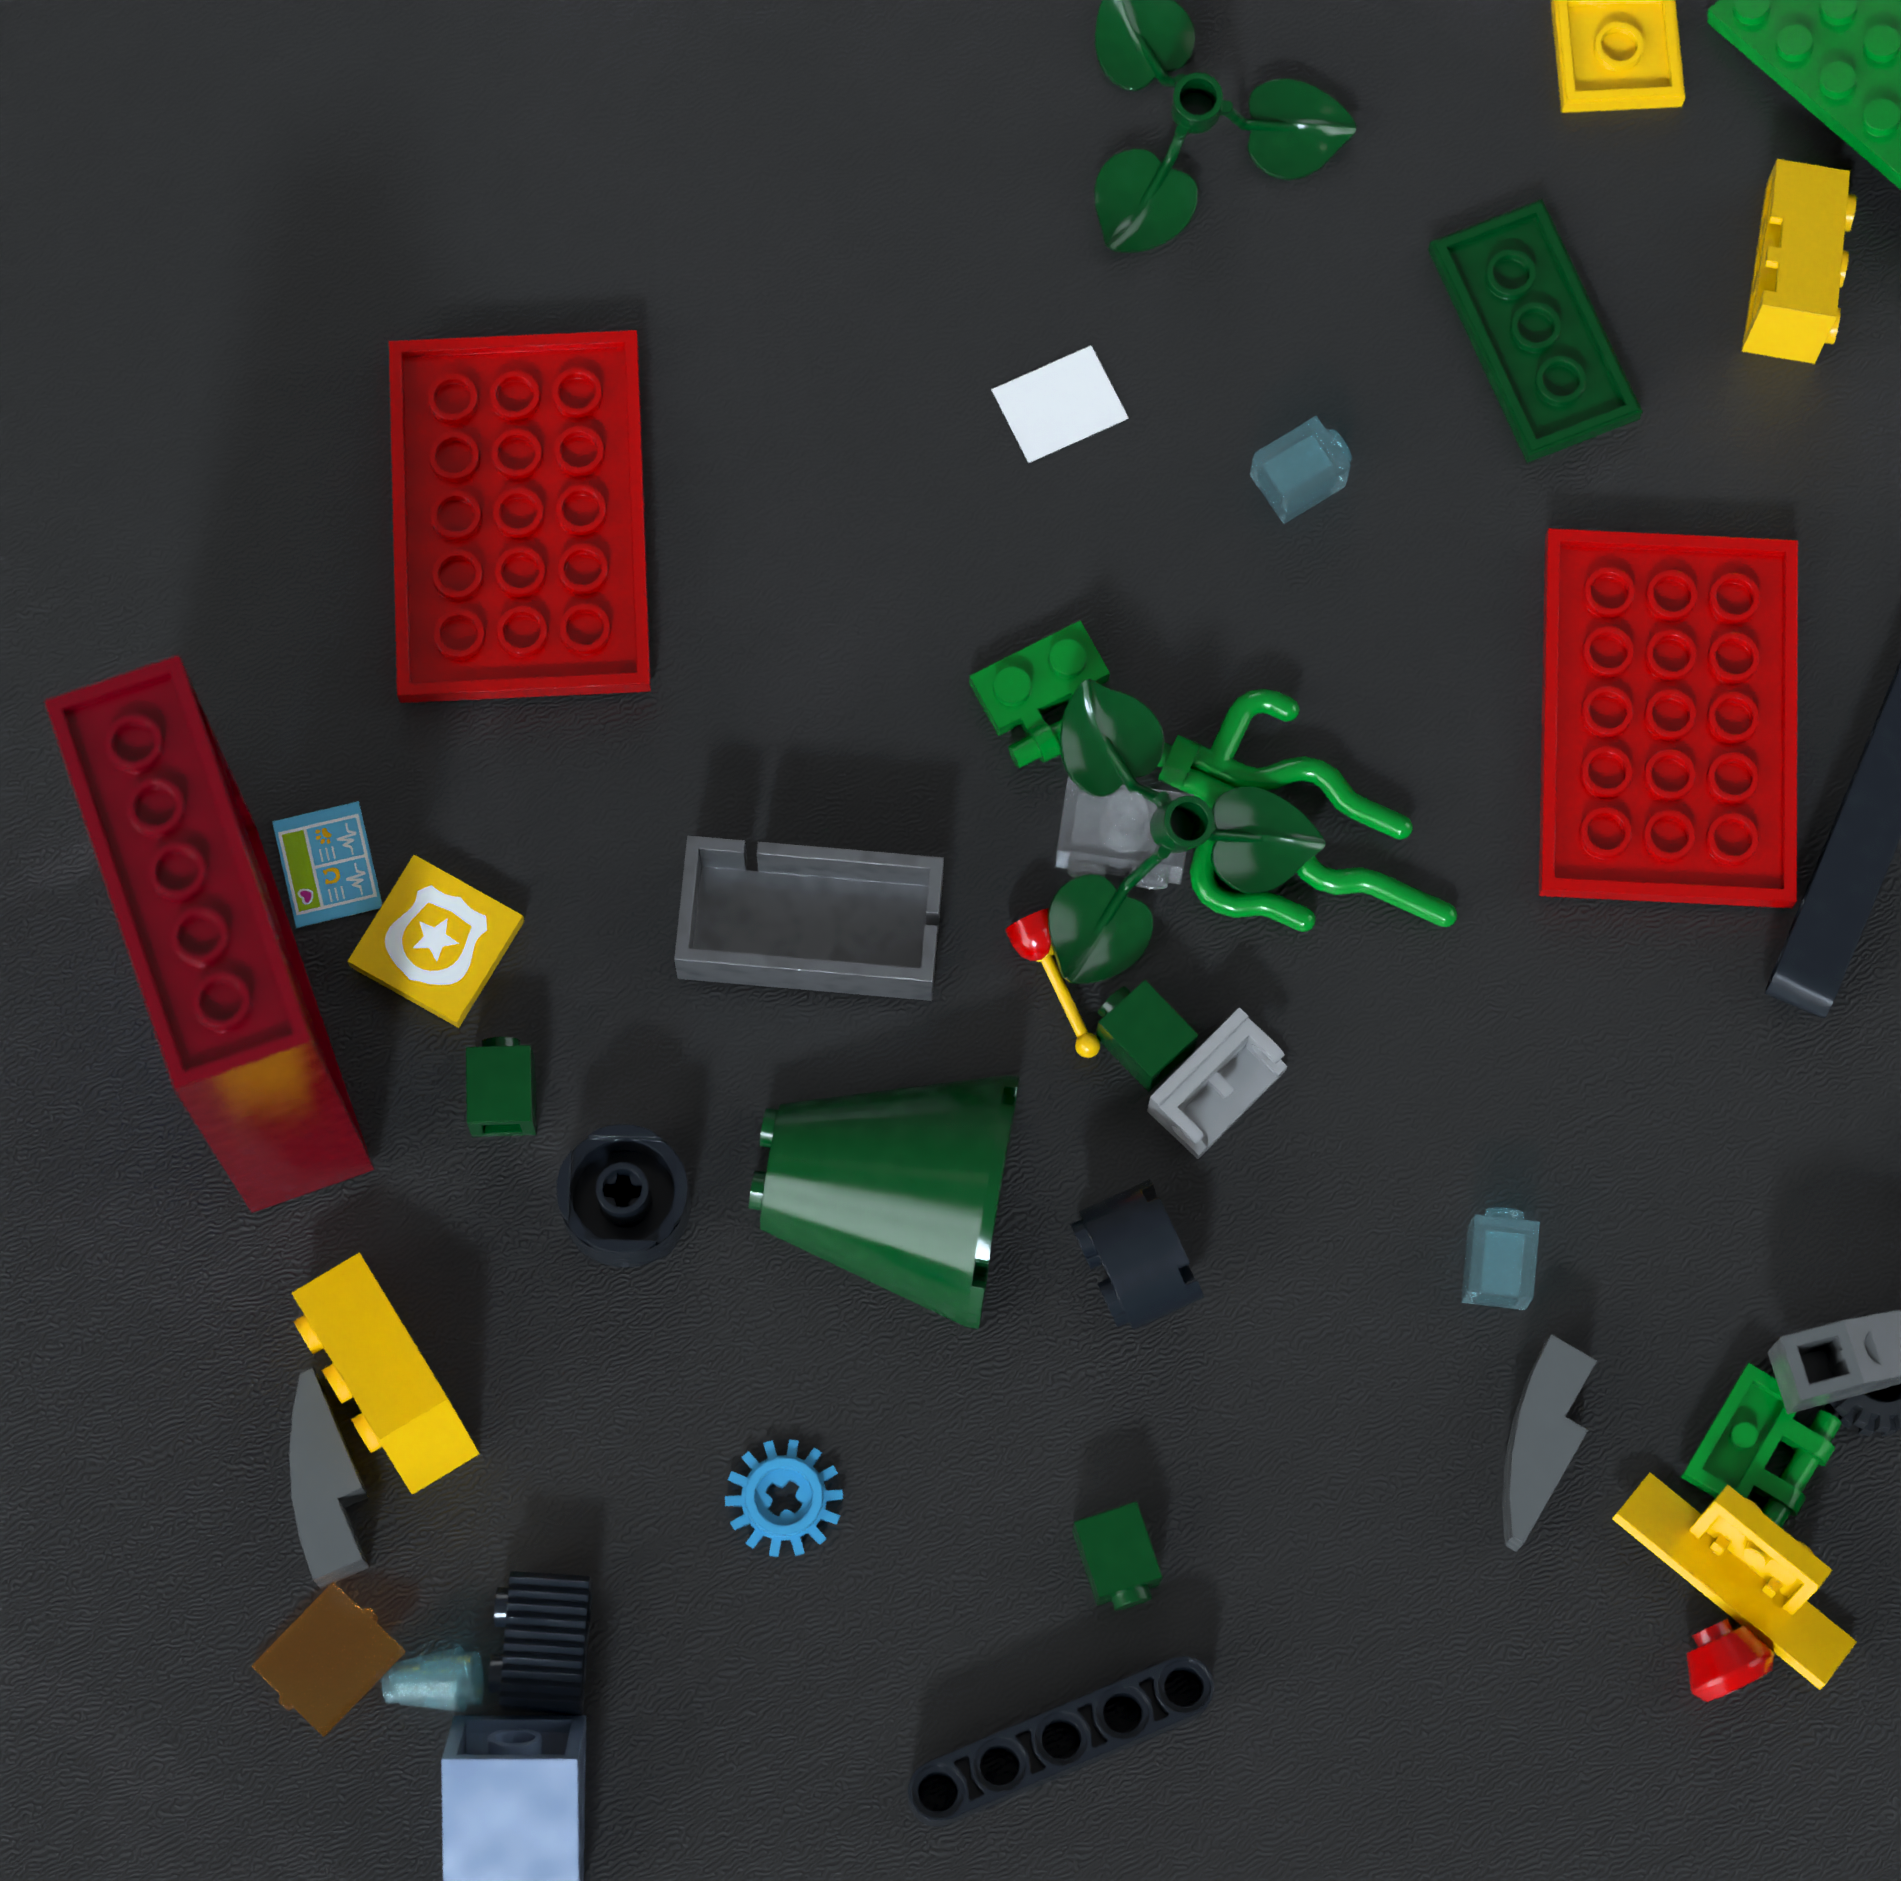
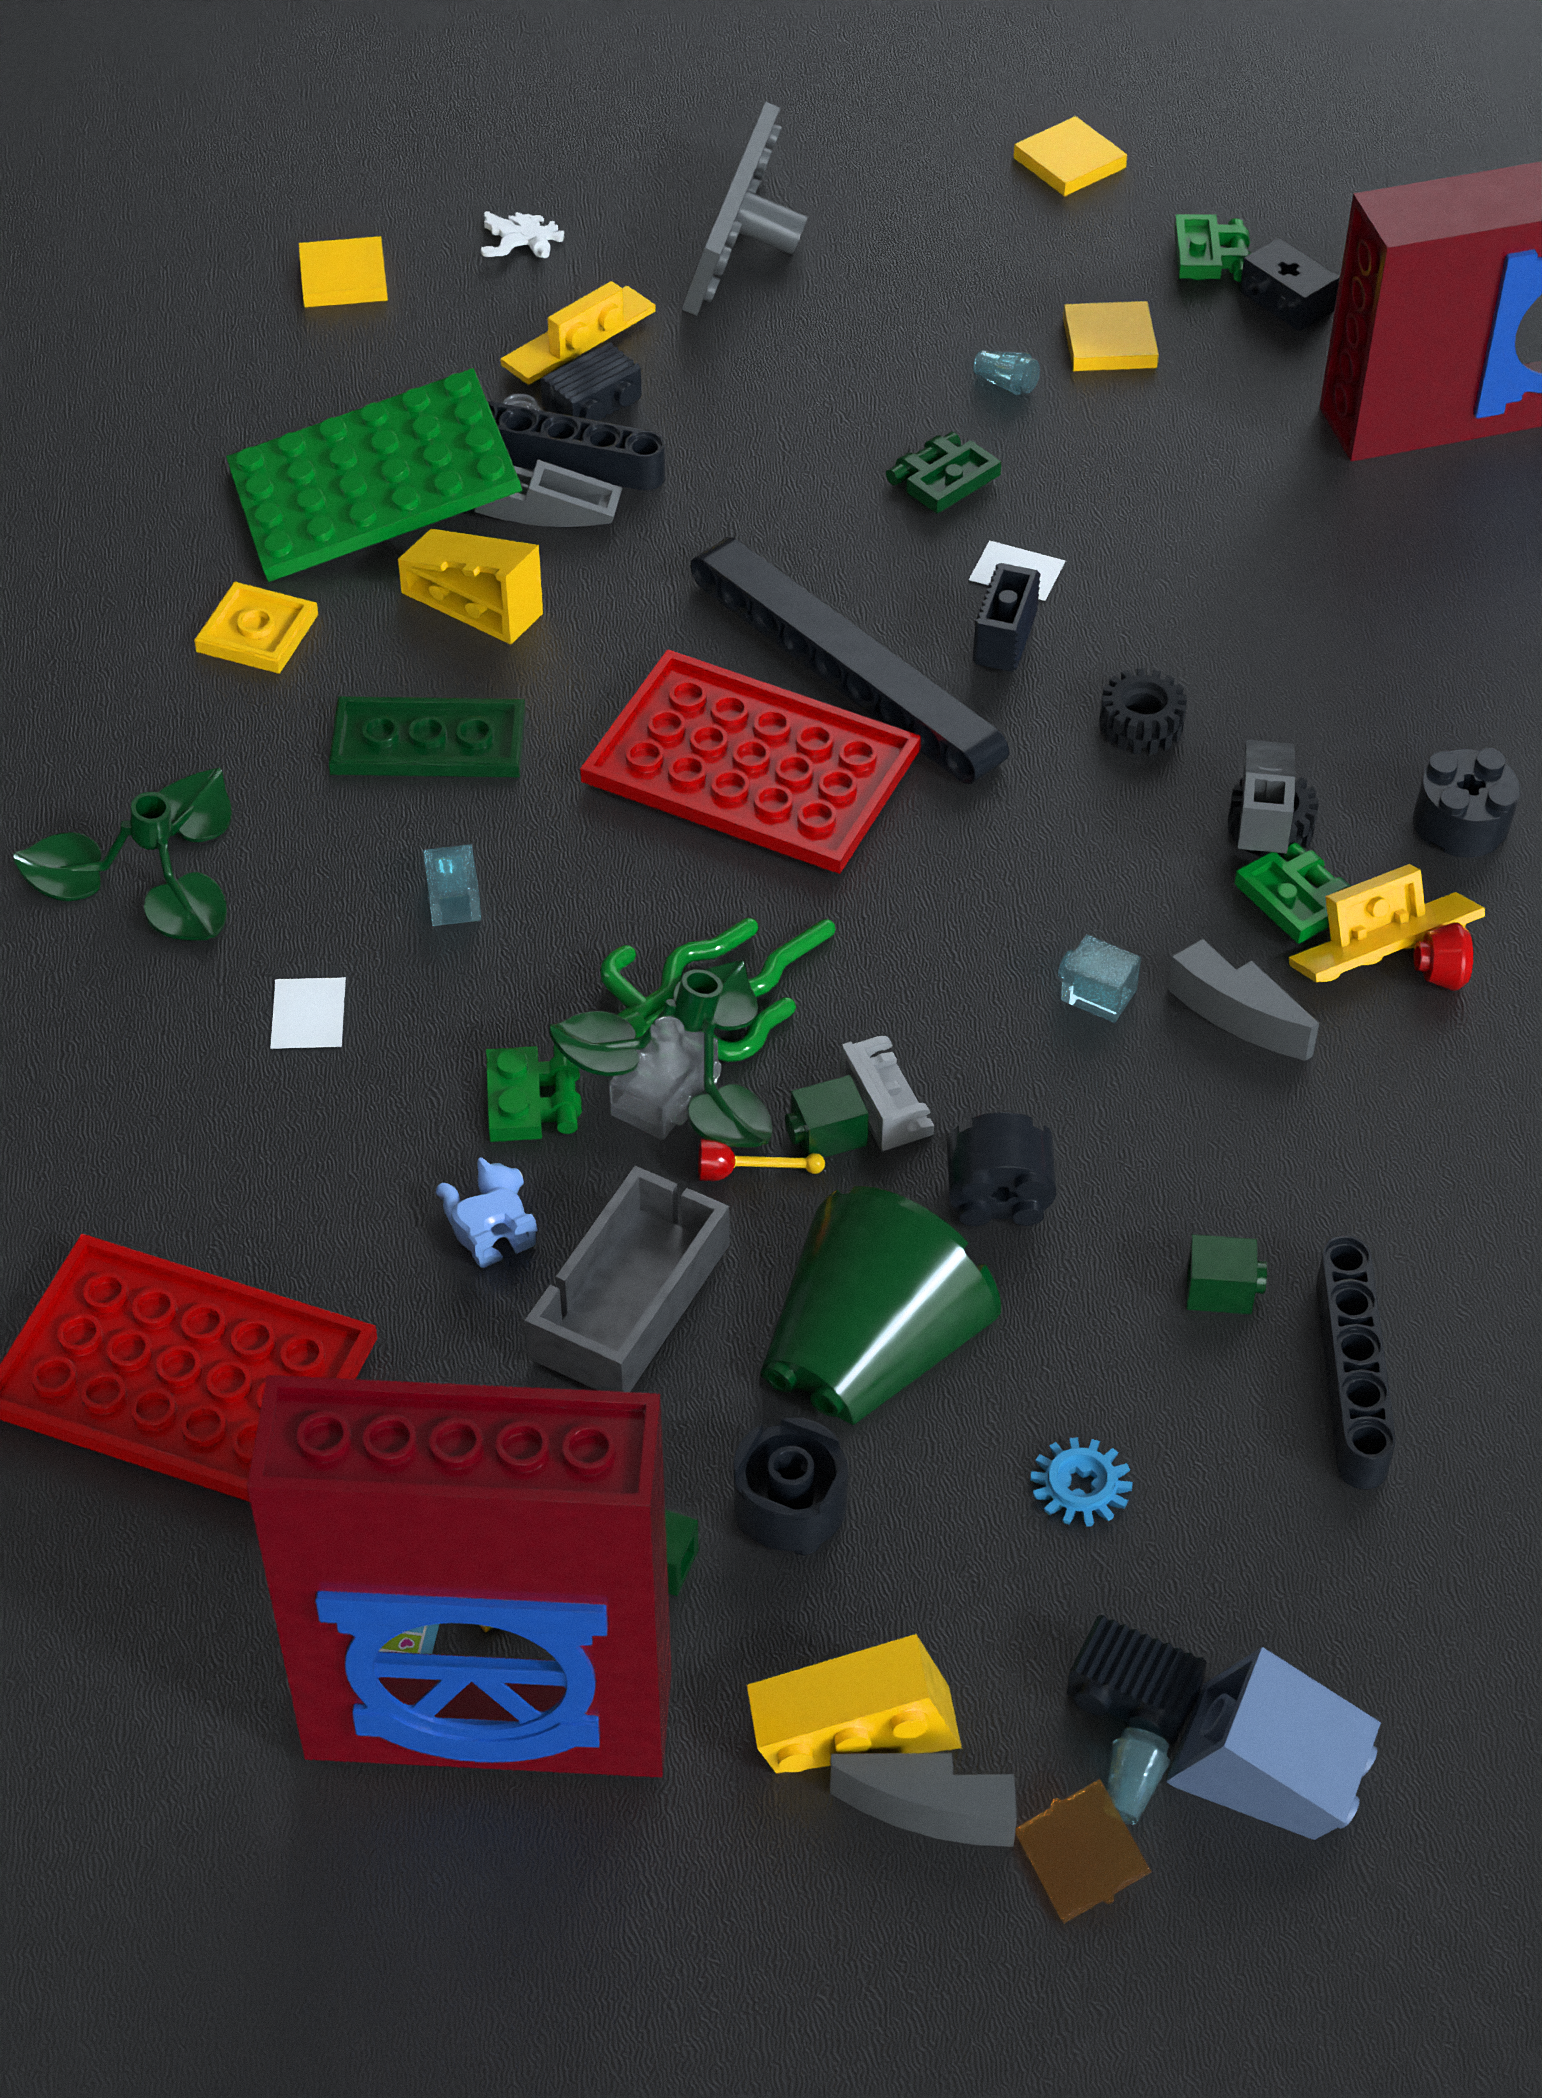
camera: 65 degrees left, 25 degrees down
none -> light blue animal [436,1157,538,1268]

